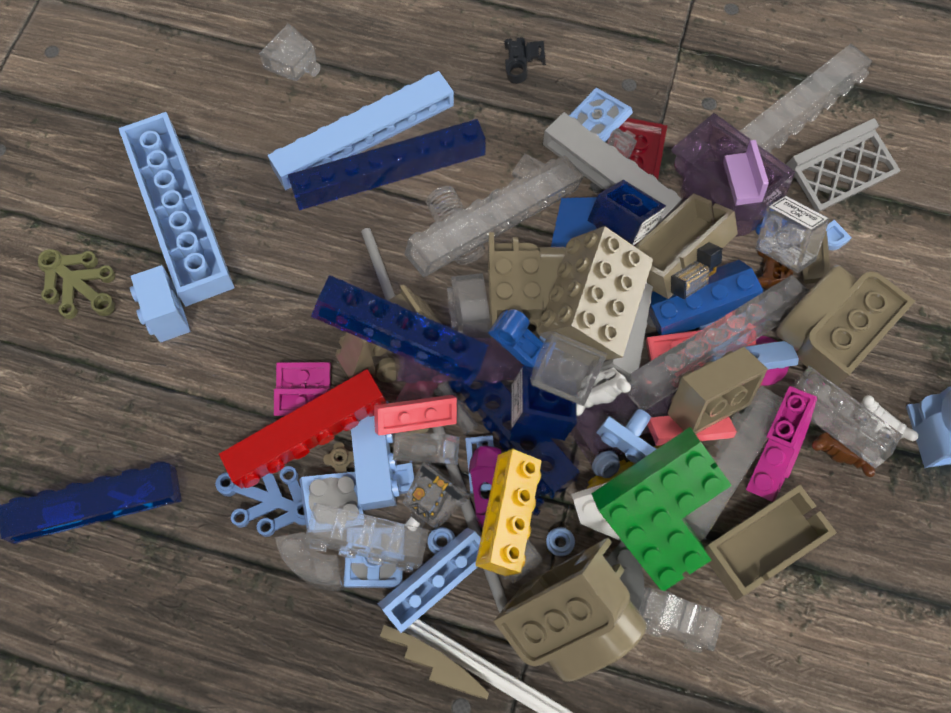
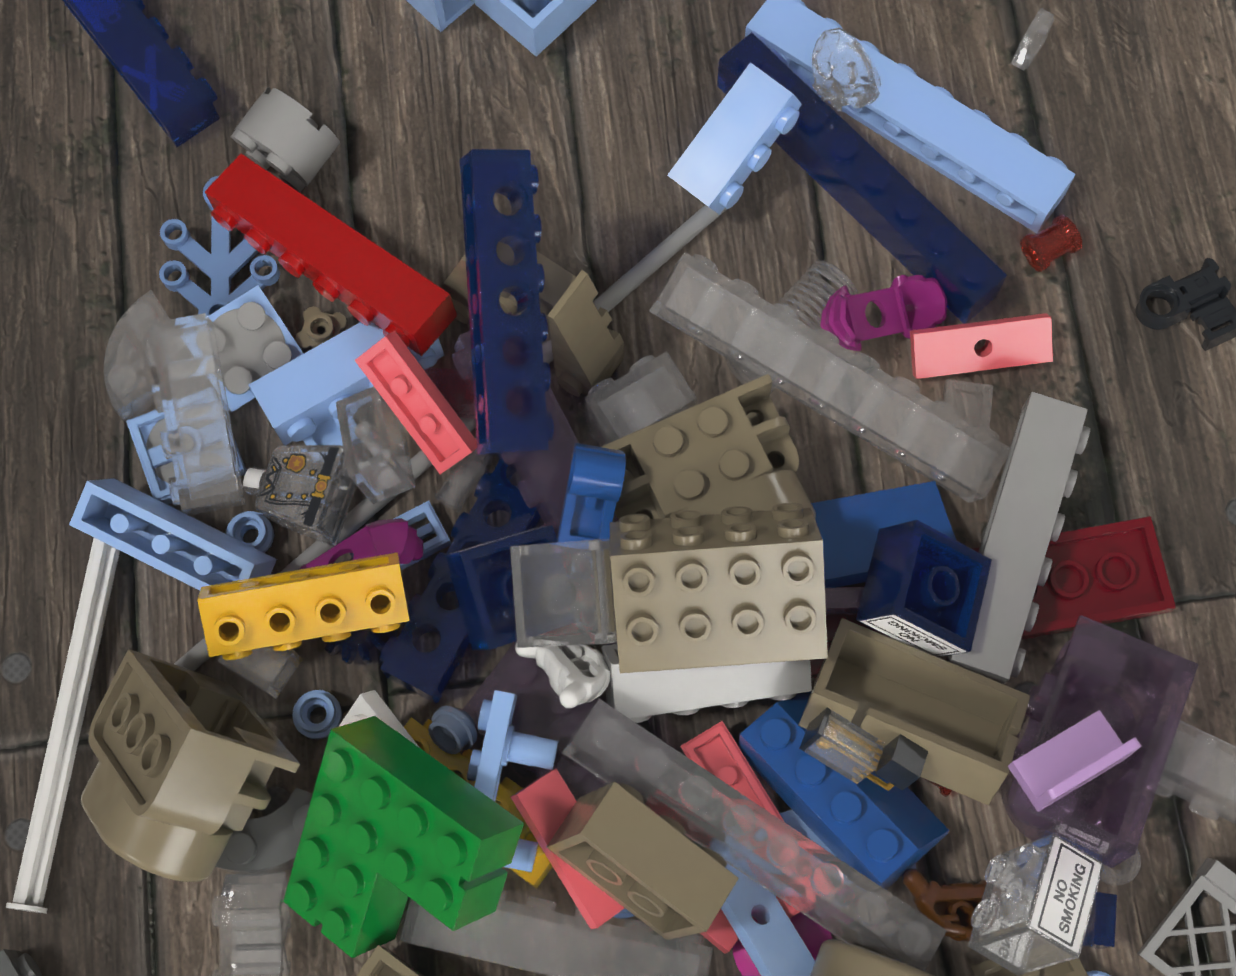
camera: 70 degrees right, 5 degrees up
dark pink slope [274,362,331,416] -> none
dark tan slope [380,625,489,700] -> none
light blue piece [569,88,633,142] -> none
clear tile [607,128,637,159] -> none
none -> light grey brick [231,87,340,193]
none -> light blue brick [667,62,802,215]
none -> clear hat [812,28,881,111]
none -> magenta piece [820,275,947,351]
none -> coral tile [910,313,1053,379]
none -> clear tile [1011,8,1054,71]
none -> clear red bush [1020,215,1082,272]

